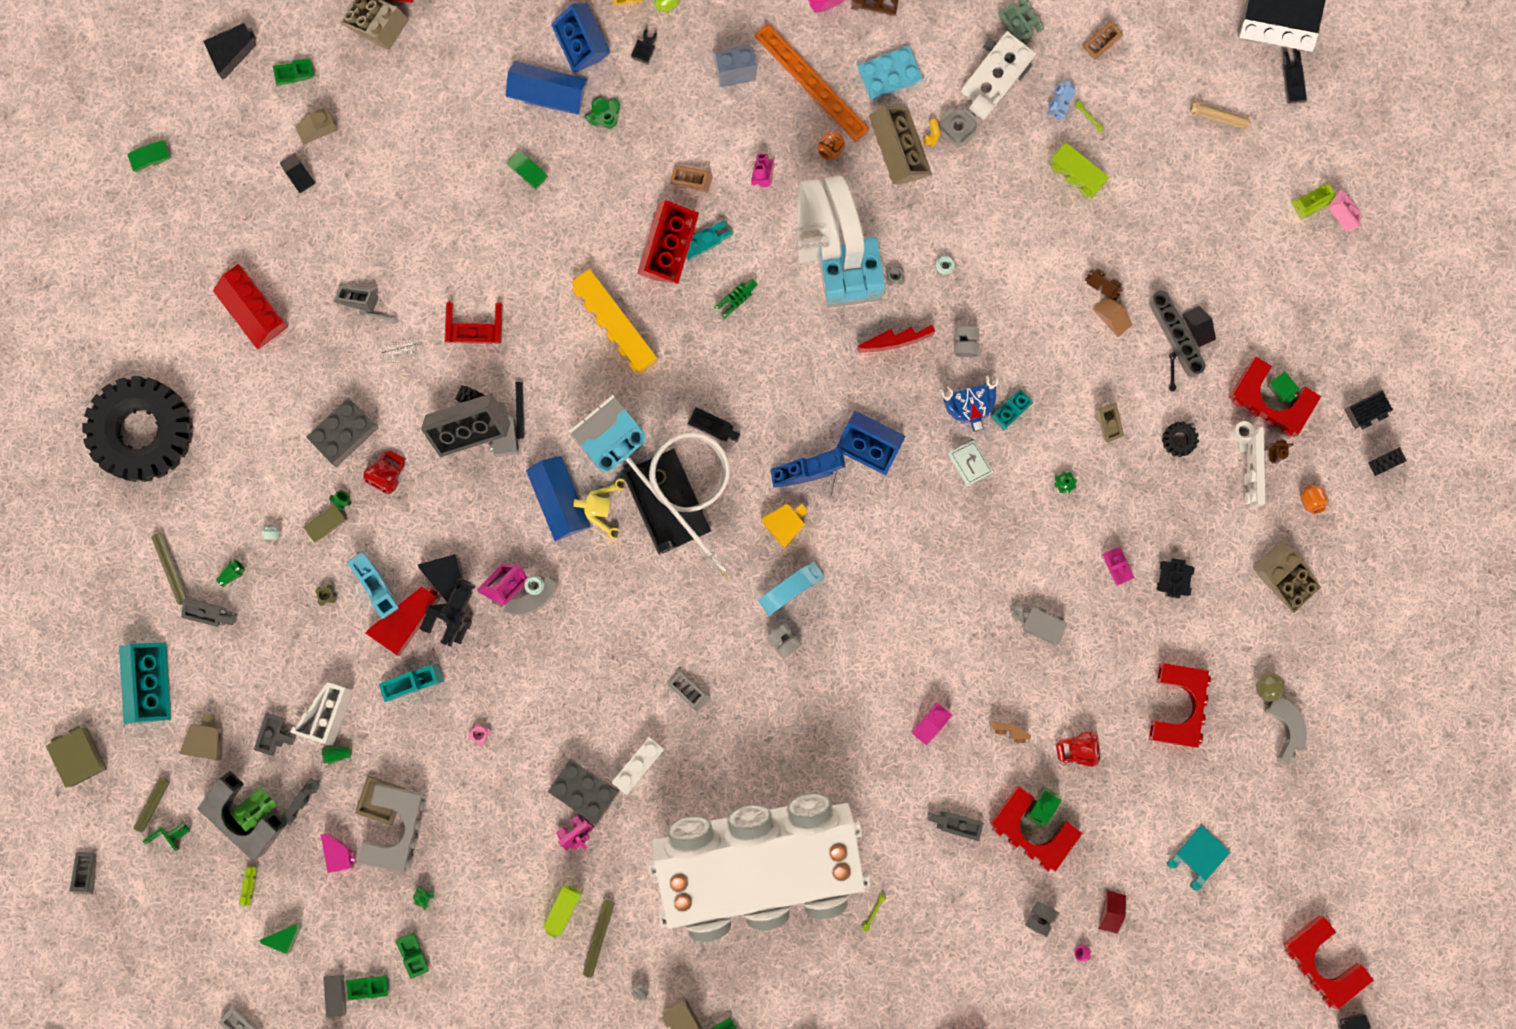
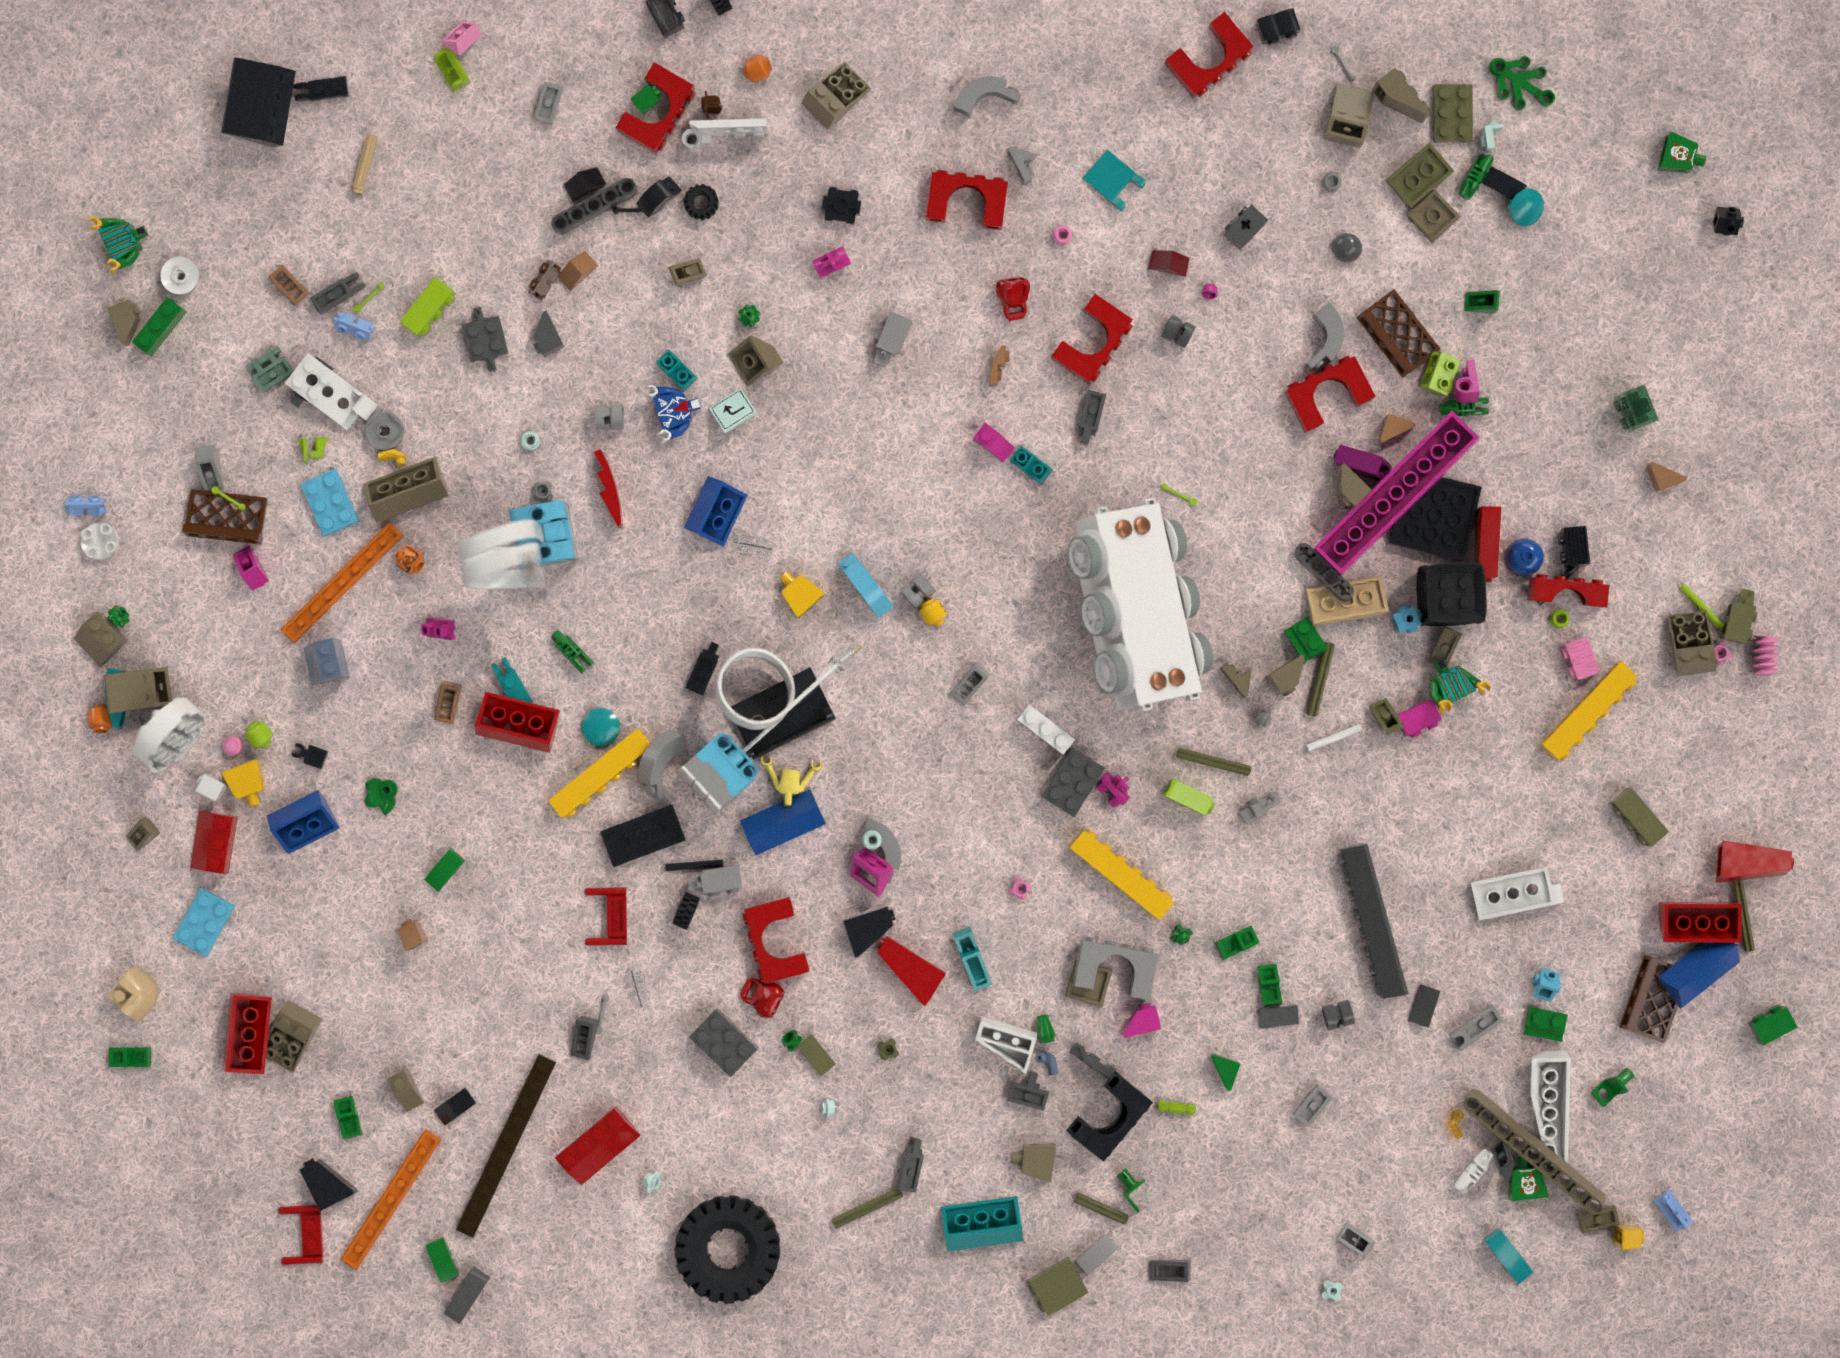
camera: 90 degrees left, 5 degrees up
green cone [216,559,245,587] -> none
bright green plate [230,787,277,831] -> none
medium azure arch [347,551,399,619] -> none
black wheel [419,578,476,647] -> none
dark grey brick [421,393,511,457] -> none
blue slope [506,61,588,115] -> none
blue slope [770,448,845,488] -> none
green torso [1024,785,1062,827] -> none
olive hair [1256,673,1285,702] -> none
none -> red plate [278,1205,324,1265]
none -> lime piece [298,438,328,464]
none -> dark grey hinge [310,272,366,315]
none -> orange tile [340,1129,442,1270]
none -> medium nougat slope [398,919,428,951]
none -> dark grey beam [443,1267,490,1324]
none -> dark brown plate [456,1054,557,1238]
none -> dark grey plate [462,307,509,372]
none -> dark grey slope [533,311,565,357]
none -> light grey plate [534,82,563,125]
none -> teal dish [582,708,620,746]
none -> black plate [600,804,686,867]
none -> black brick [636,176,682,218]
none -> light grey arch [638,730,684,800]
none -> light aqua plate [643,1171,661,1193]
none -> dark tan slope [728,335,784,386]
none -> red arch [742,897,810,984]
none -> yellow head [919,597,947,627]
none -> light grey slope [1007,146,1037,185]
none -> teal slope [1009,445,1053,485]
none -> sand blue arm [1036,1051,1059,1076]
none -> bright pink plate [1053,226,1072,245]
none -> yellow brick [1069,829,1174,921]
none -> light grey slope [1075,1234,1118,1276]
none -> dark tan slope [1220,663,1252,698]
none -> dark grey brick [1224,204,1268,251]
none -> light grey piece [1239,792,1280,822]

